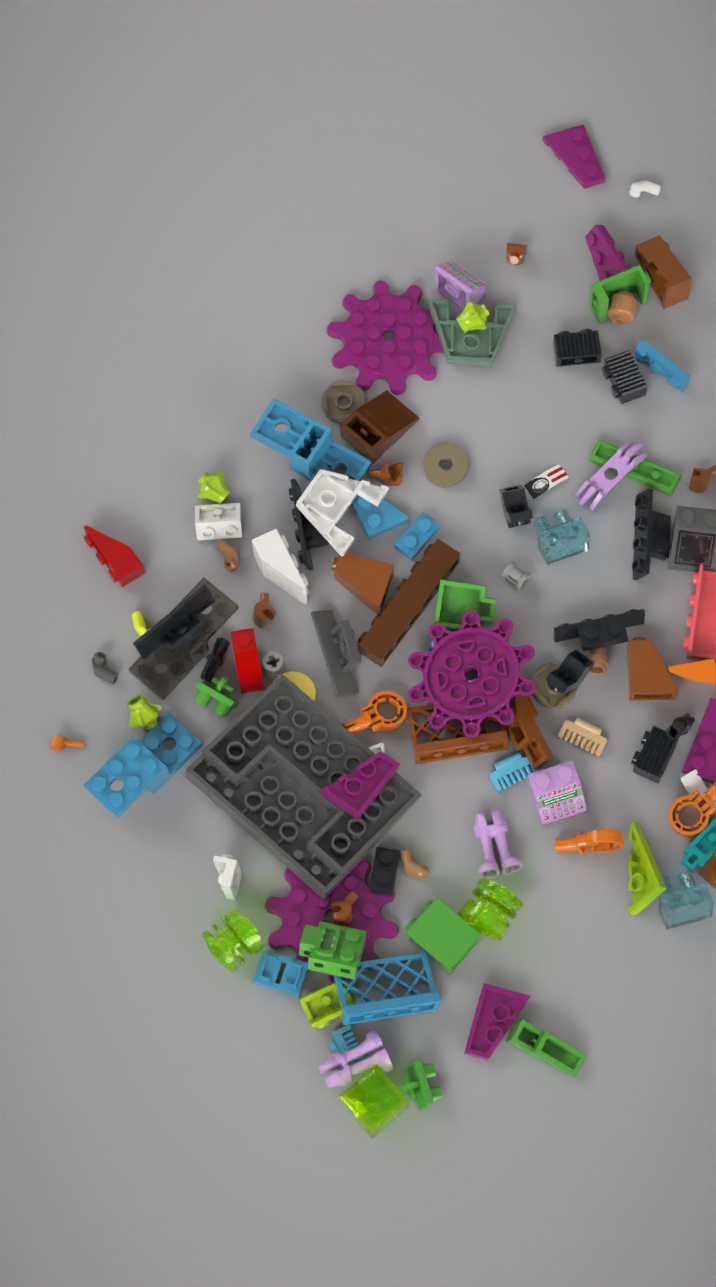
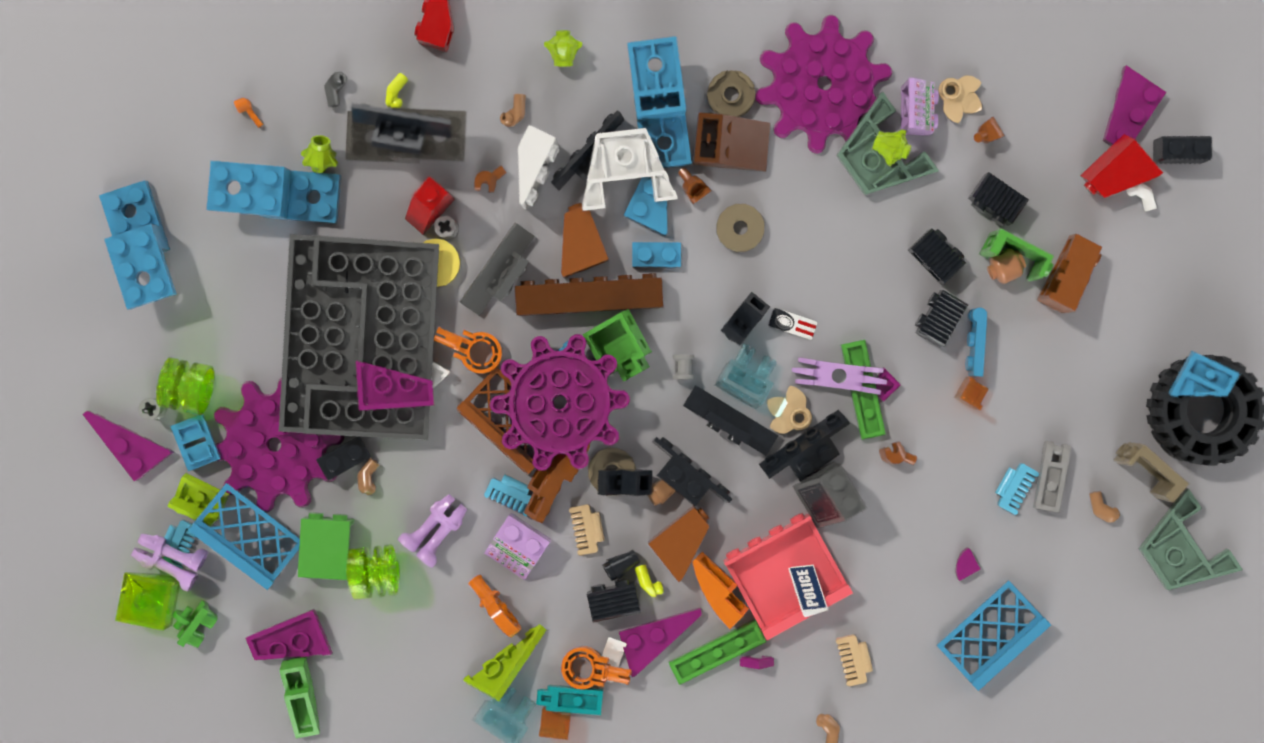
camera: 50 degrees right, 20 degrees up
bright green hips [194,675,240,717] -> none
white bracket [195,503,242,540] -> none
black axle [200,637,230,682] -> none
white bracket [213,854,242,900] -> none
bright green piece [299,921,367,980] -> none
dark orange piece [332,891,359,926] -> none
magenta wing [585,225,632,281] -> none
black axle [666,713,695,740] -> none
none -> magenta wing [82,411,174,481]
none -> dark azure bracket [99,180,177,310]
none -> light grey bush [138,398,168,420]
none -> black cone [602,550,640,581]
none -> neon yellow arm [635,565,664,597]
none -> black bracket [683,385,779,456]
none -> tan plate [767,386,812,433]
none -> magenta tile [875,367,901,402]
none -> tan plate [938,75,982,123]
none -> clear orange panel [954,377,989,410]
none -> black brick [968,172,1029,226]
none -> red slope [1080,134,1163,198]
none -> black brick [1153,136,1212,164]

